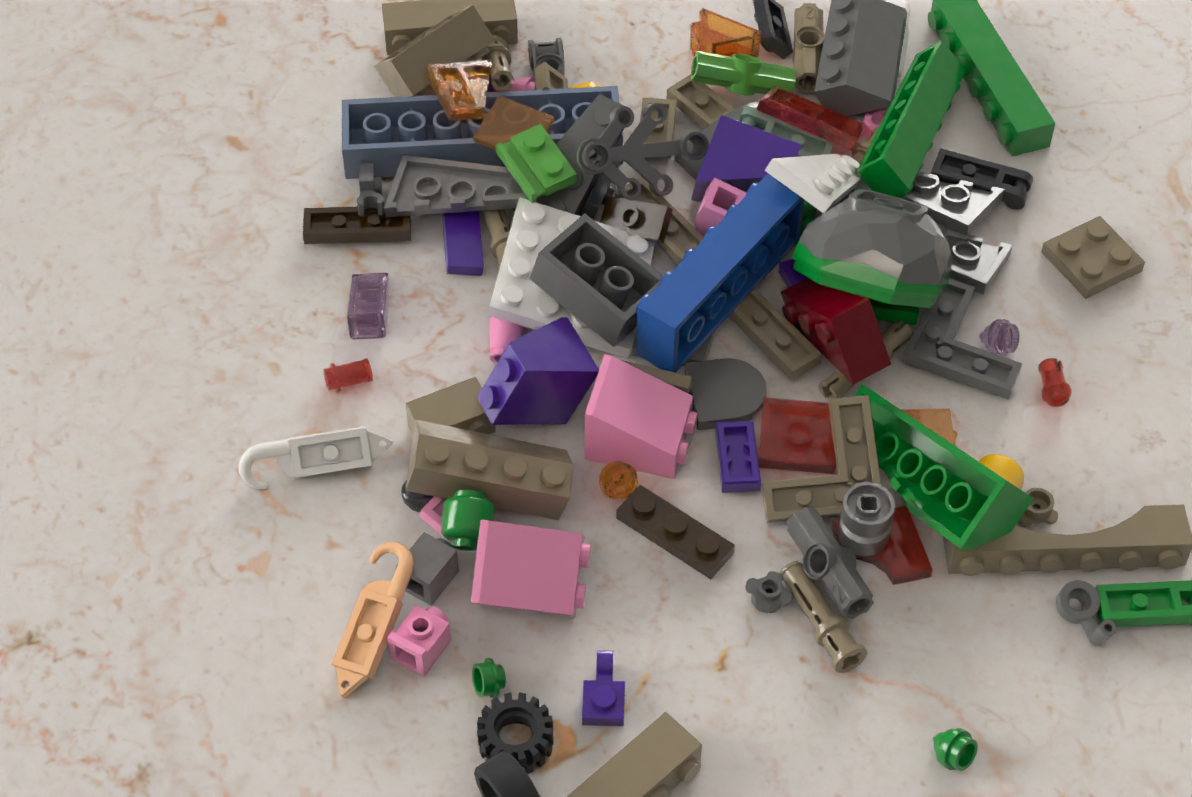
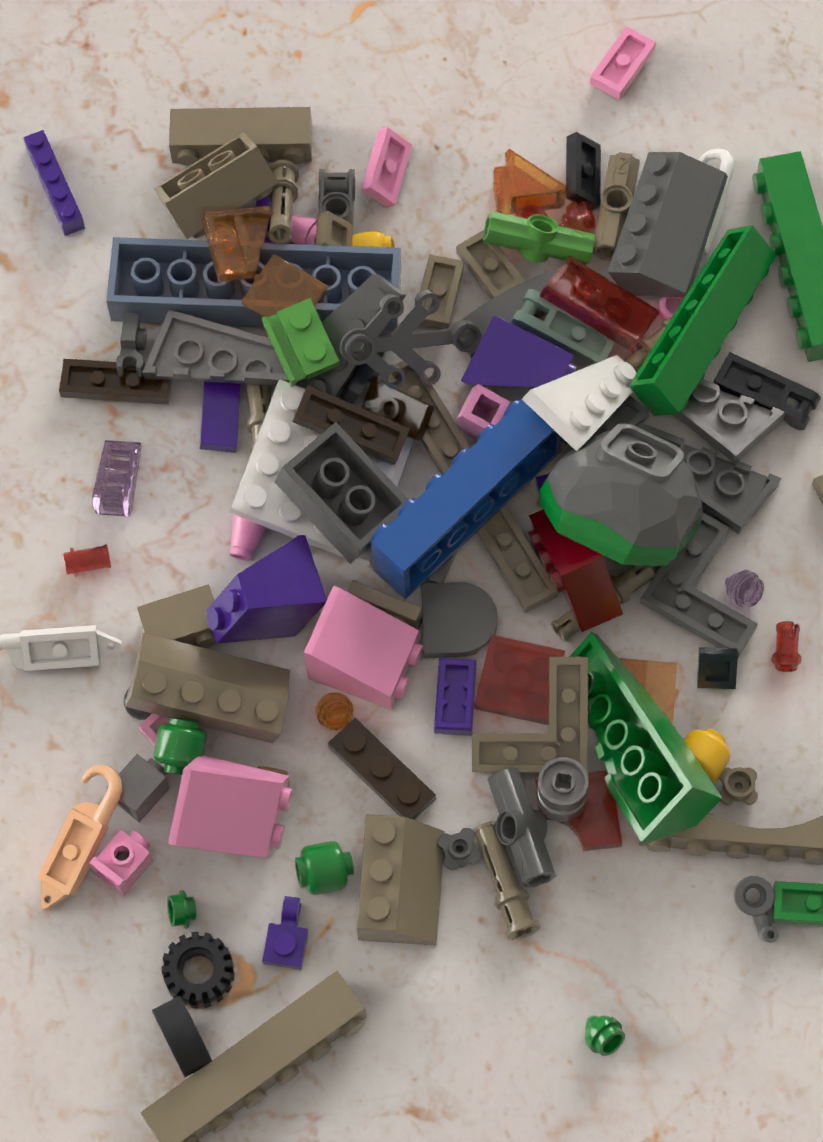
camera: 10 degrees right, 15 degrees up
none -> dark purple piece [23,130,85,236]
none -> dark brown plate [292,385,410,465]
none -> green head [295,841,354,895]
none -> dark tan slope [357,814,444,946]
none -> bright pink plate [361,127,412,207]
none -> clear red plate [559,200,597,233]
none -> black plate [697,647,738,689]

